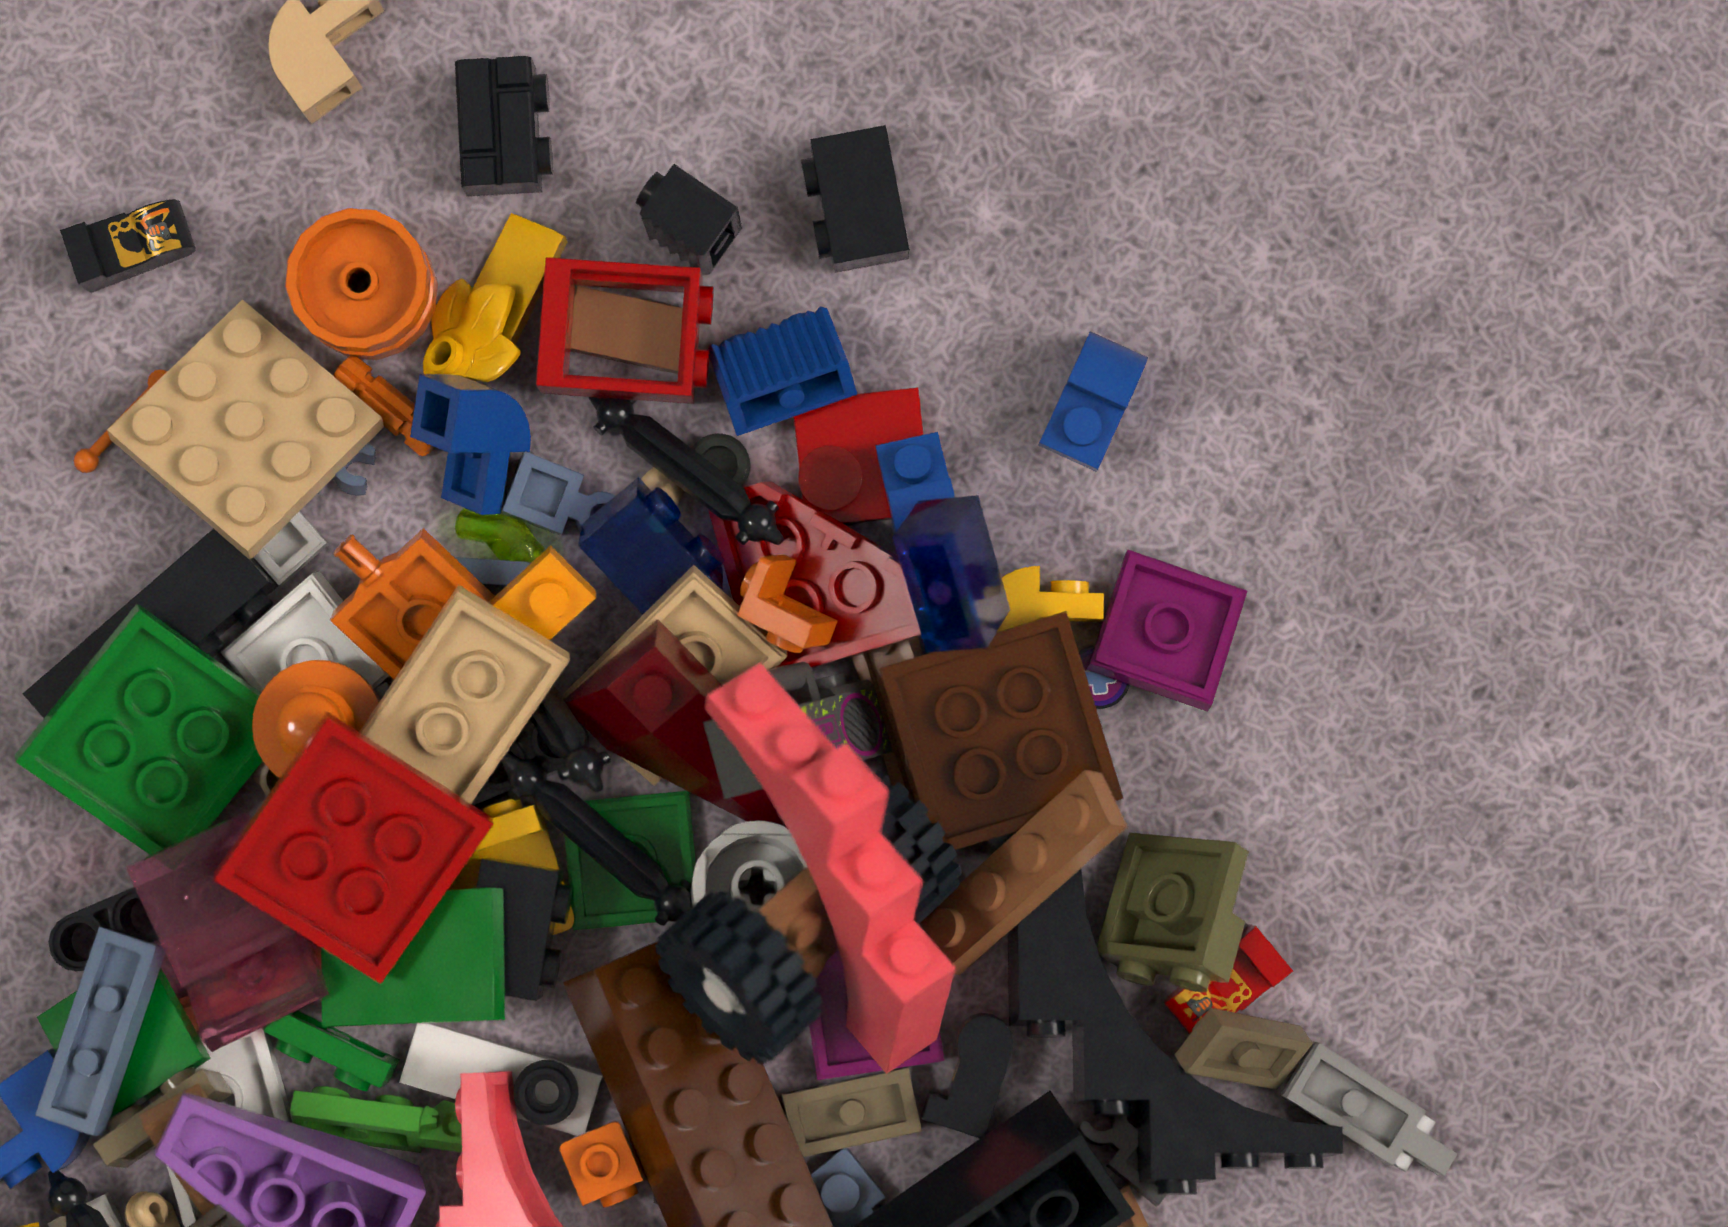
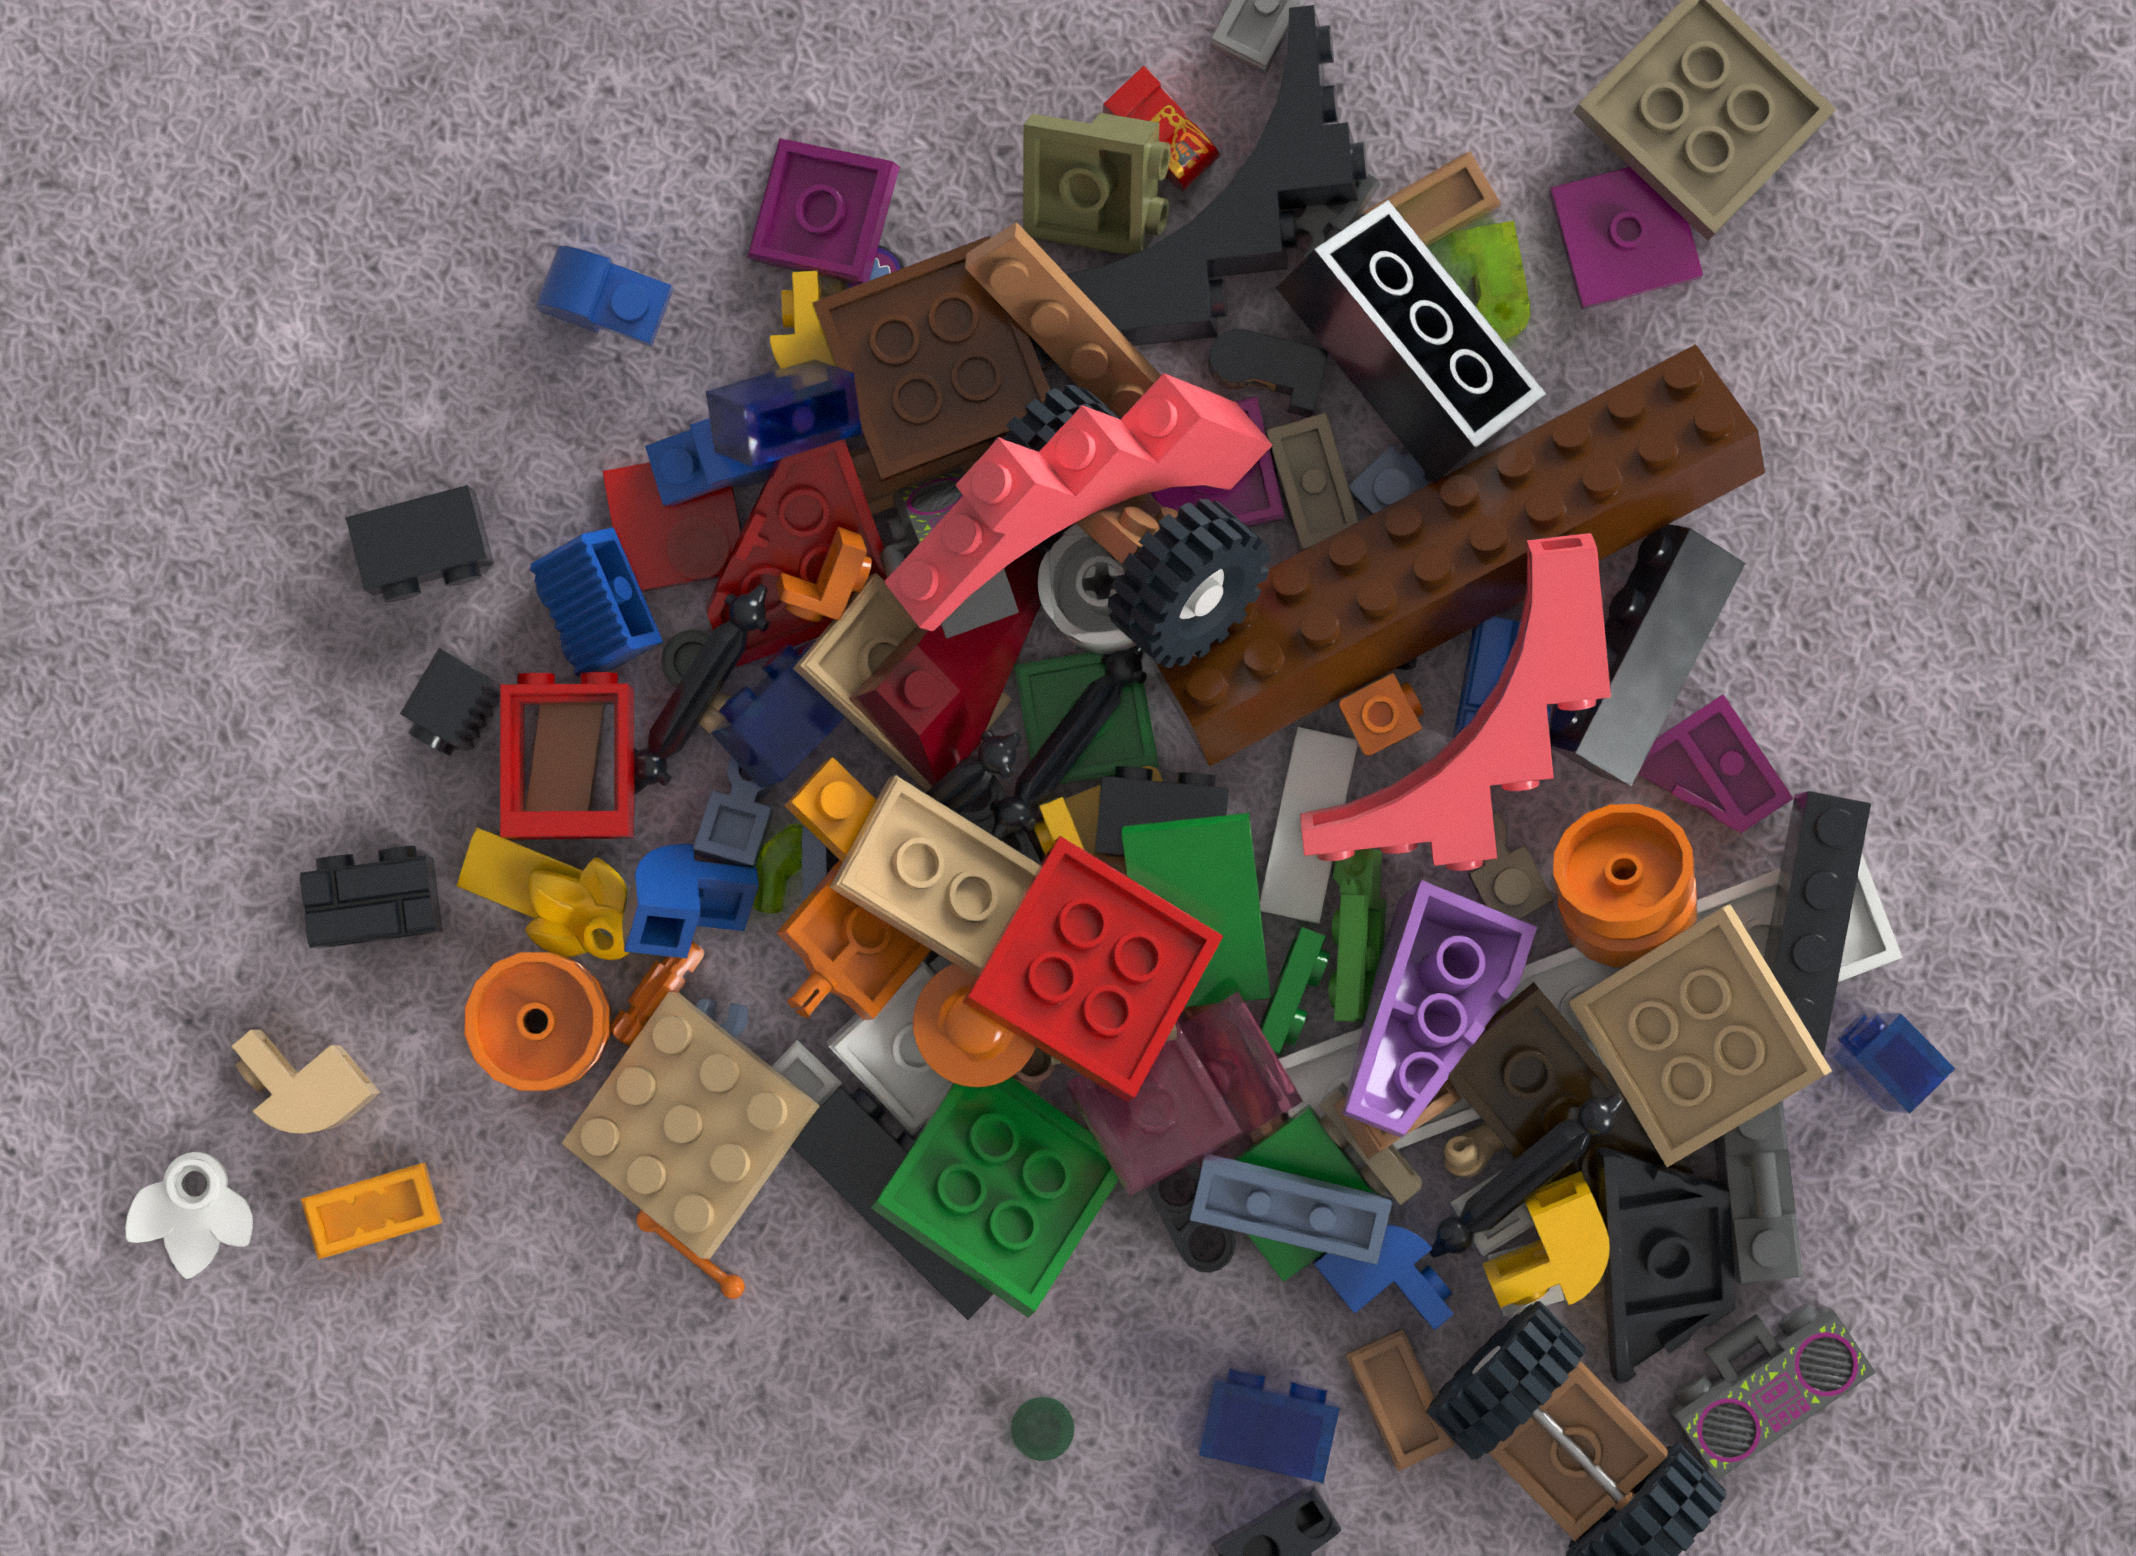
camera: 95 degrees left, 0 degrees up
black leg [60,199,196,293] -> none
black plate [514,1060,579,1125] -> none
dark tan plate [1175,1008,1313,1090] -> none
none -> light orange plate [301,1162,443,1260]

